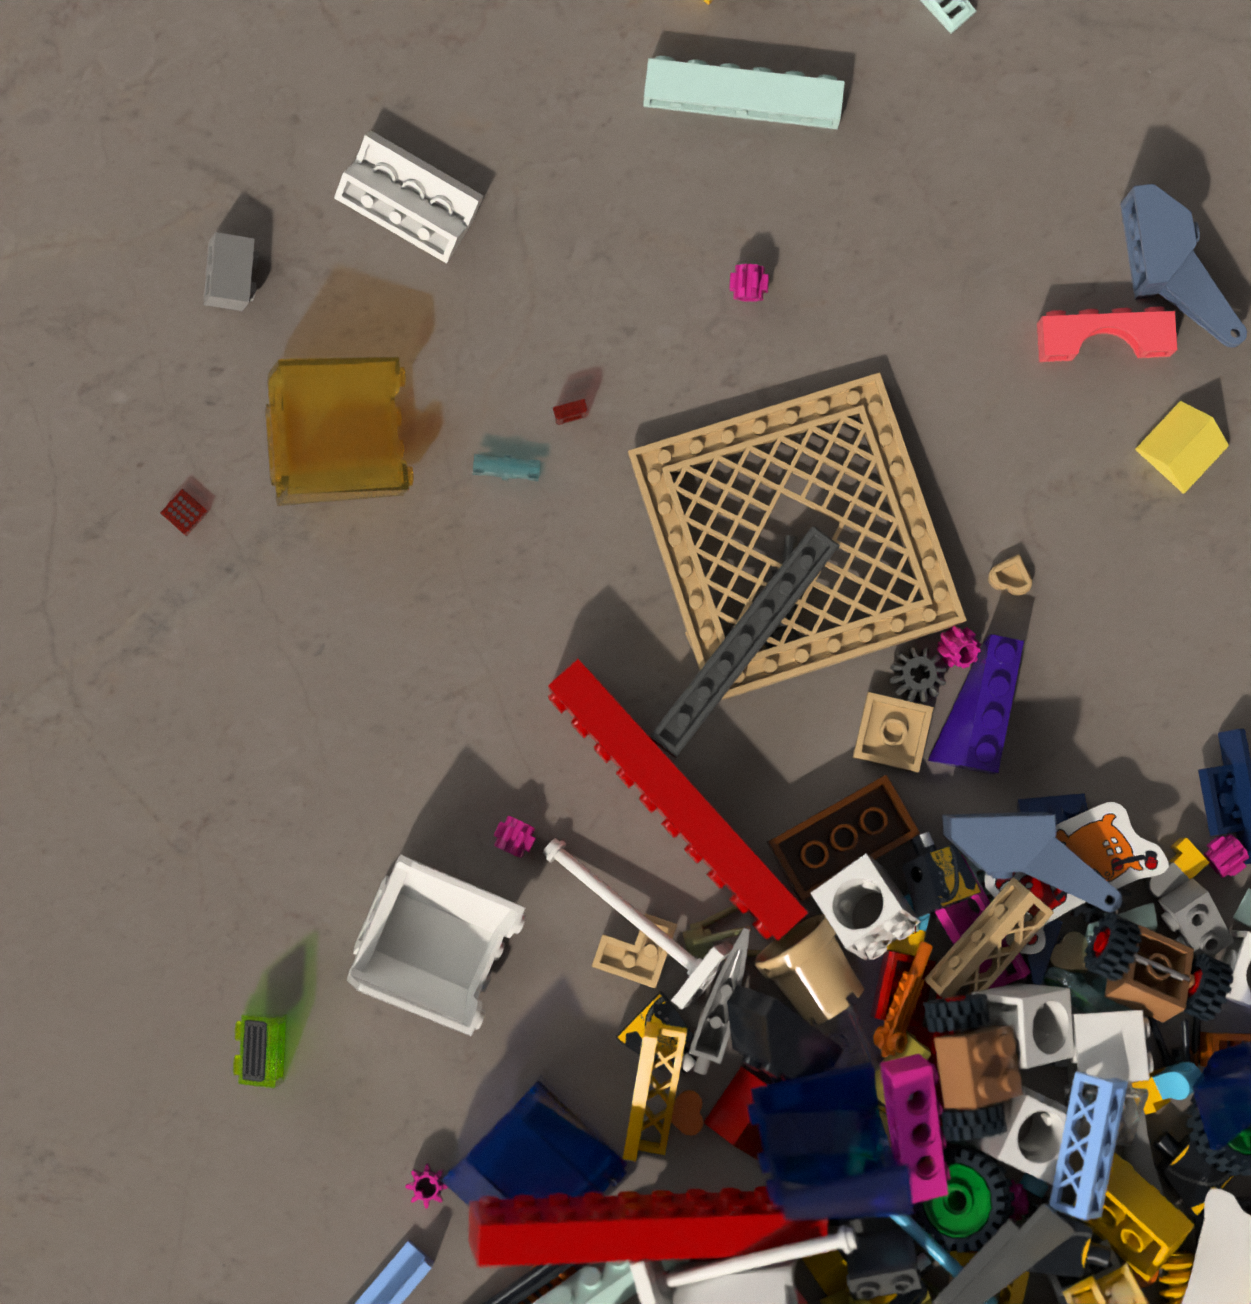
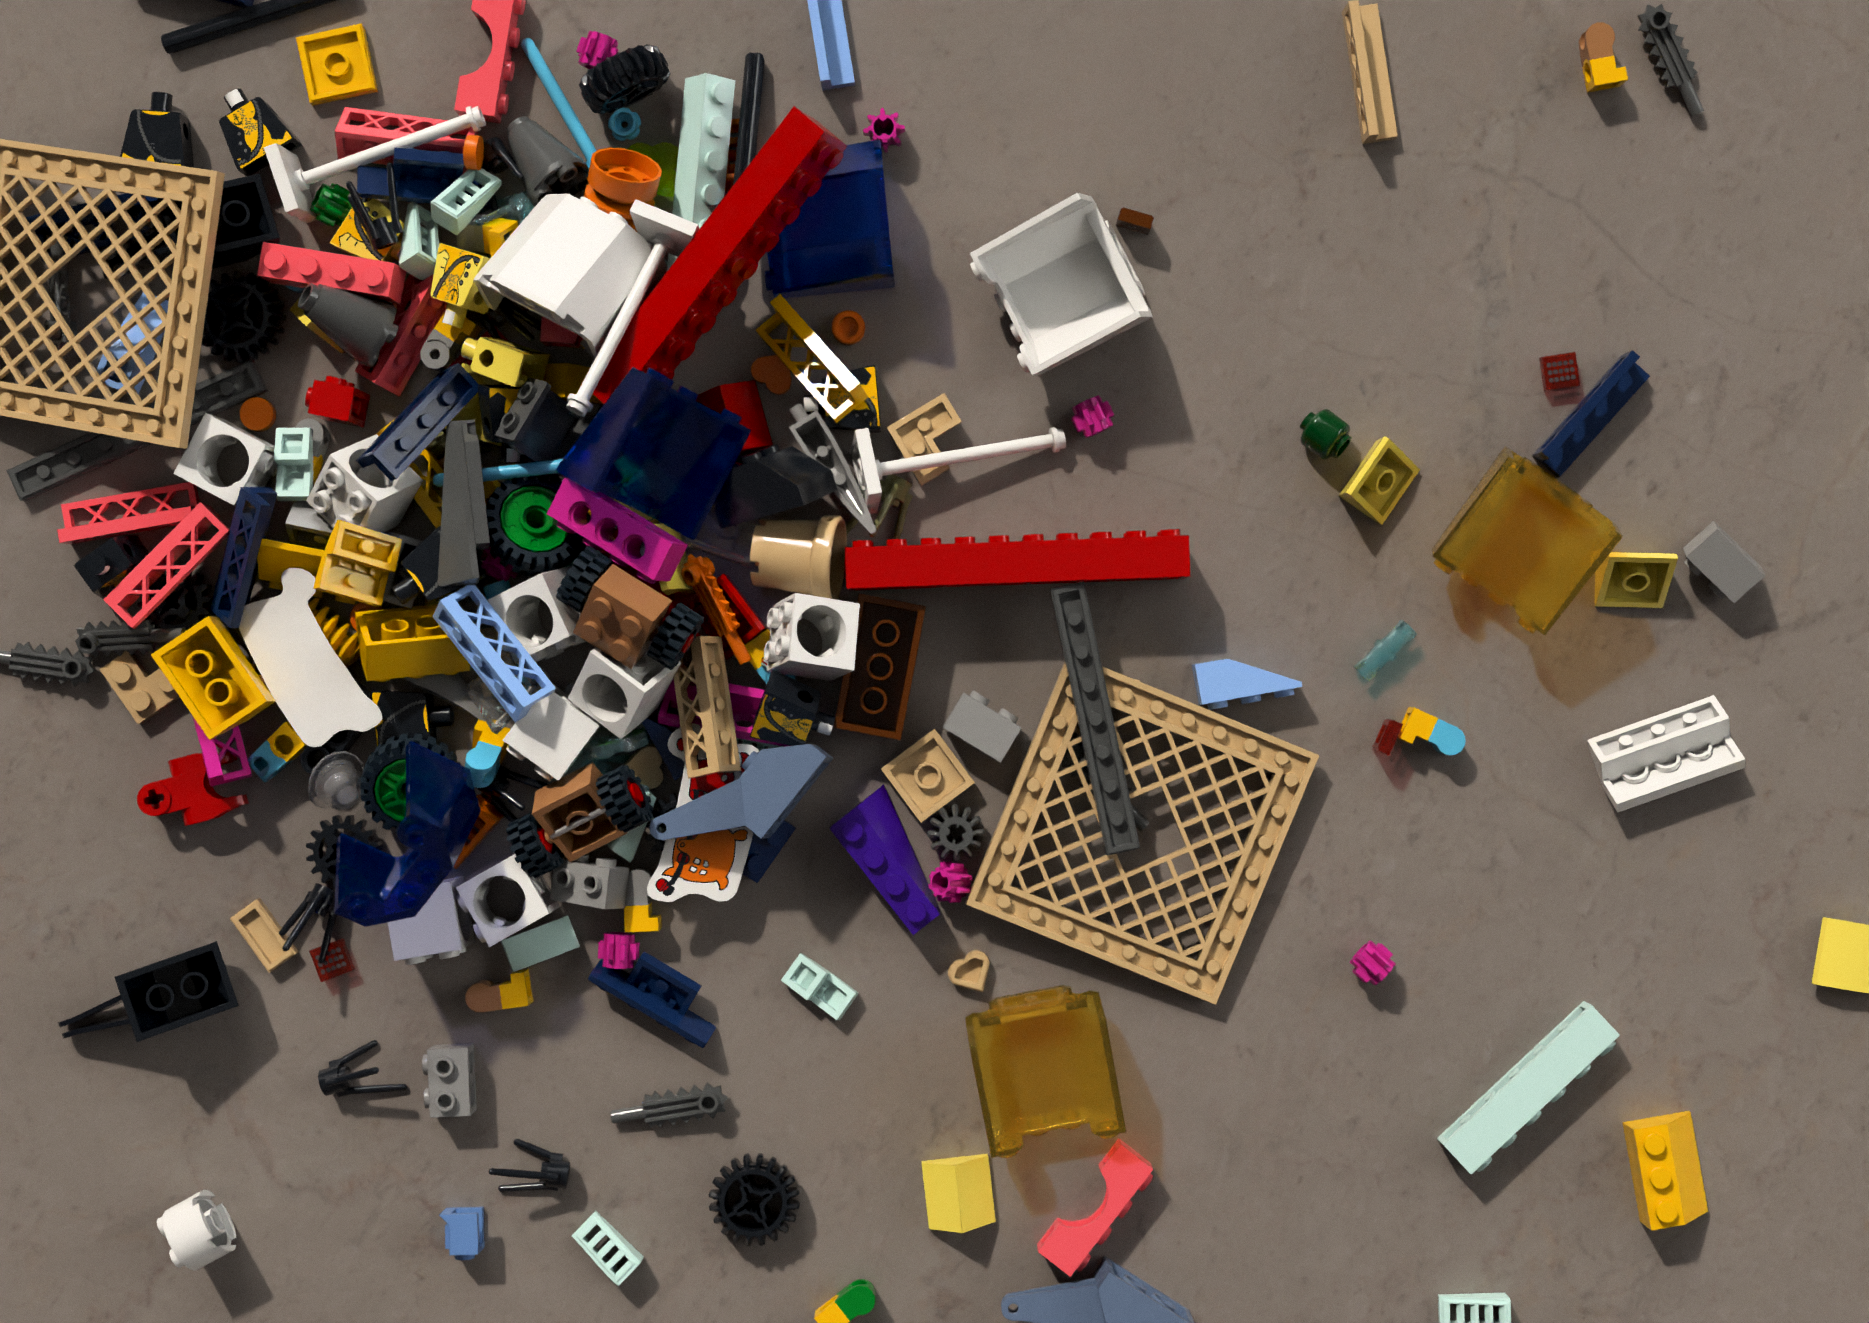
camera: 135 degrees right, 5 degrees up
clear neon green slope [233,1013,287,1088] -> none
none -> light aqua slope [781,953,859,1020]
none -> orange tile [832,310,866,345]
none -> light grey brick [943,690,1022,763]
none -> clear yellow windscreen [965,985,1126,1158]
none -> reddish brown tile [1116,207,1154,235]
none -> light blue slope [1192,659,1302,710]
none -> dark green head [1300,409,1352,460]
none -> light yellow slope [1338,436,1420,525]
none -> tan fence [1342,0,1398,144]
none -> leg [1395,707,1466,756]
none -> dark blue fence [1532,350,1650,478]
none -> light yellow slope [1594,552,1678,608]

